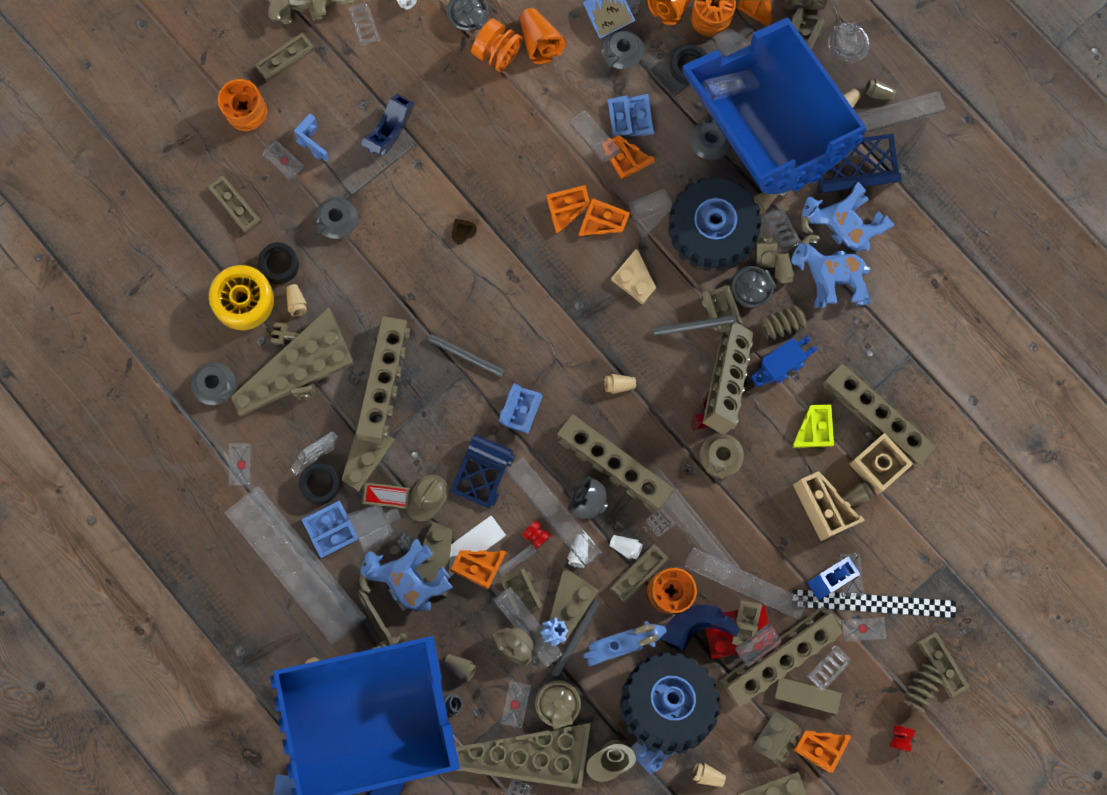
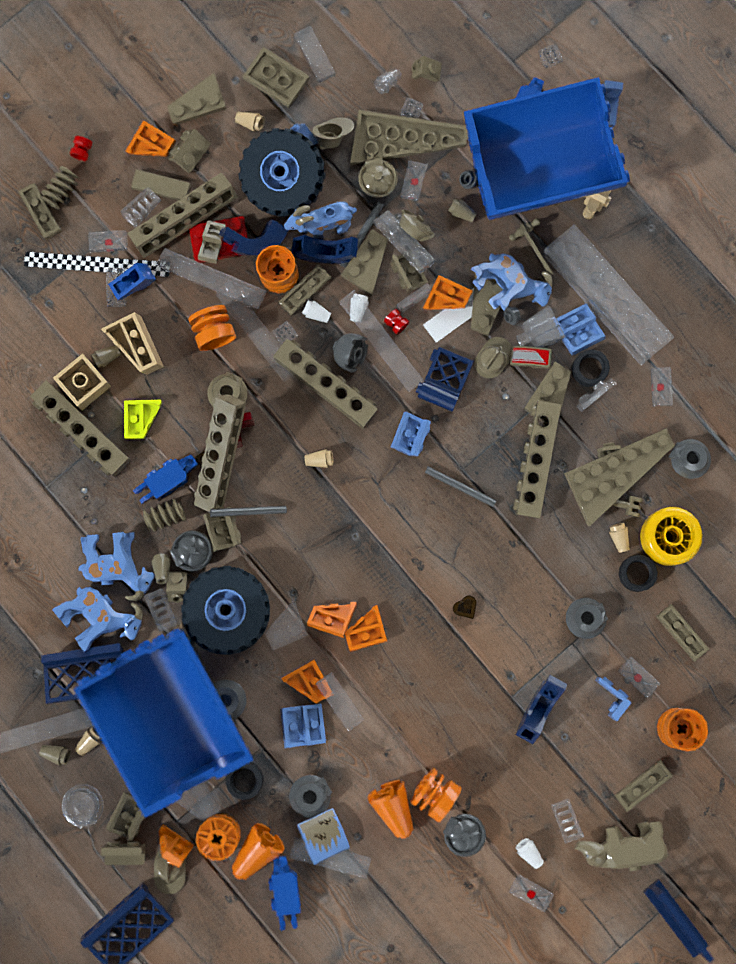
camera: 175 degrees left, 5 degrees up
light blue gear [540,617,568,646] -> none
tan wing [611,249,656,305] -> none
clear tile [702,69,761,100] -> none
clear tile [735,623,781,667] -> none
none -> orange wheel [188,305,237,351]
none -> dark blue arch [292,235,358,264]

